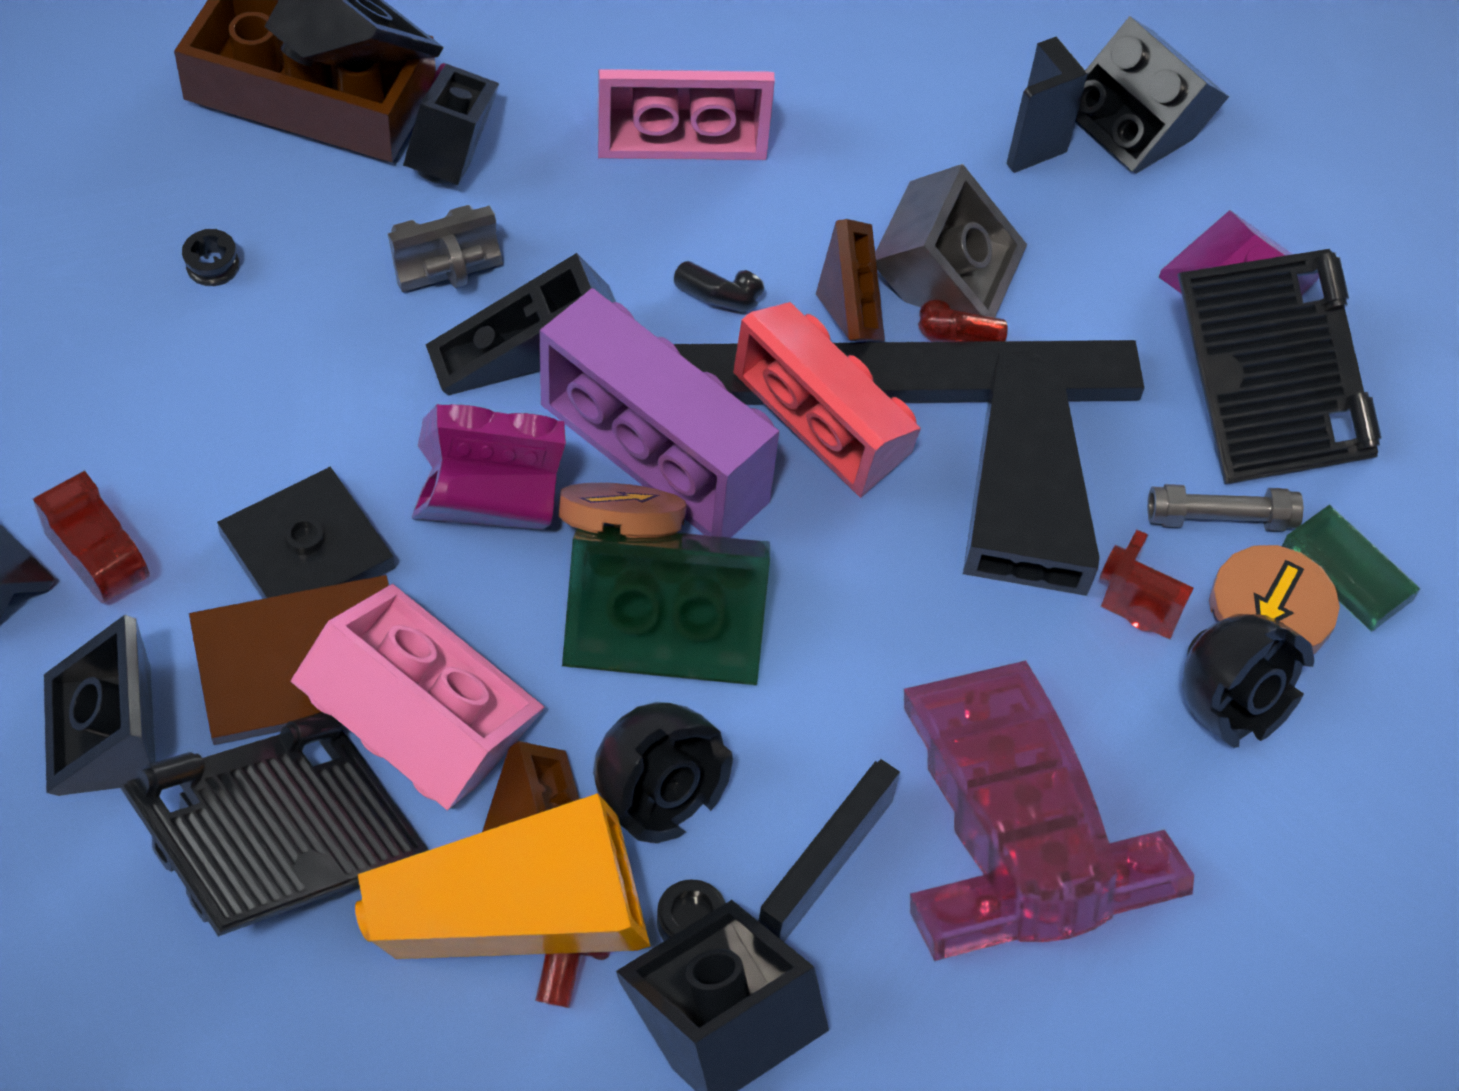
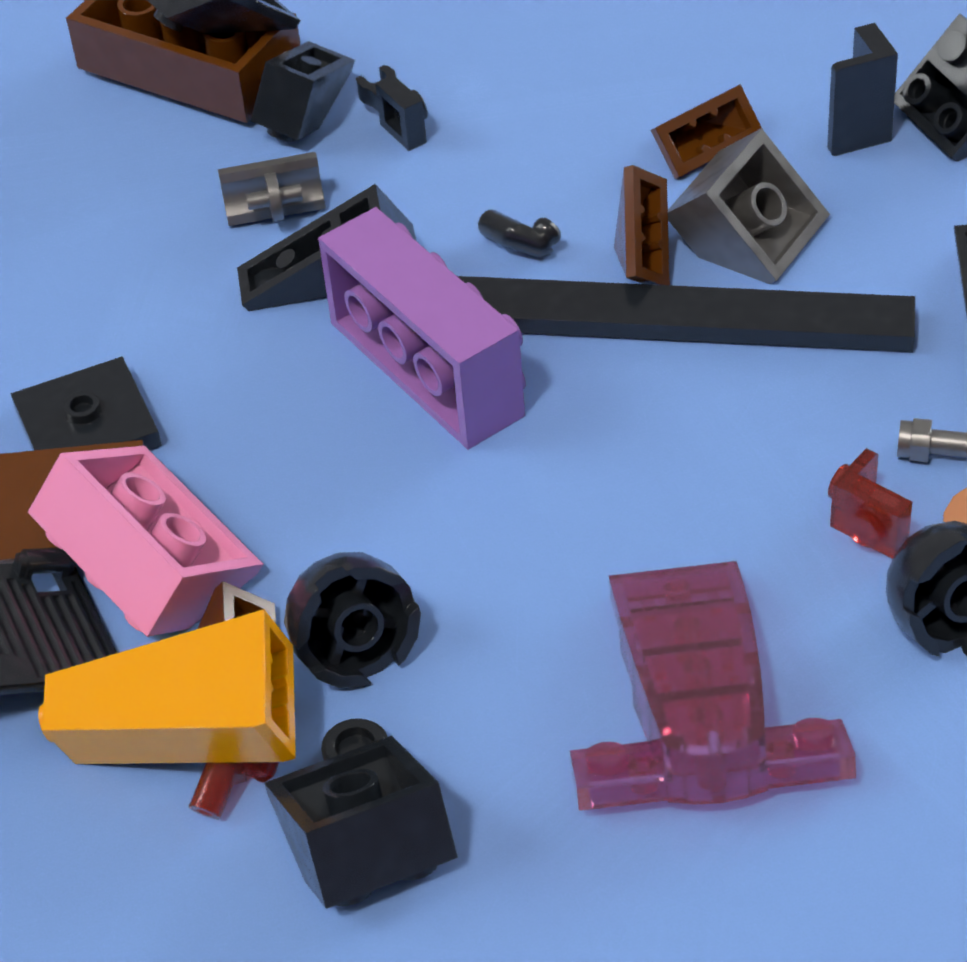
camera: 20 degrees right, 10 degrees down
black bush [182,229,240,286] -> none
magenta piece [412,404,566,530] -> none
nougat tile [559,483,686,538] -> none
clear green slope [562,525,770,685] -> none
bright pink slope [598,69,775,160] -> none
coral slope [733,302,921,498] -> none
black tile [758,759,900,942] -> none
clear red arm [918,299,1008,342] -> none
black slope [963,351,1100,596] -> none
none -> black plate [356,65,428,151]
none -> reddish brown slope [651,84,762,179]

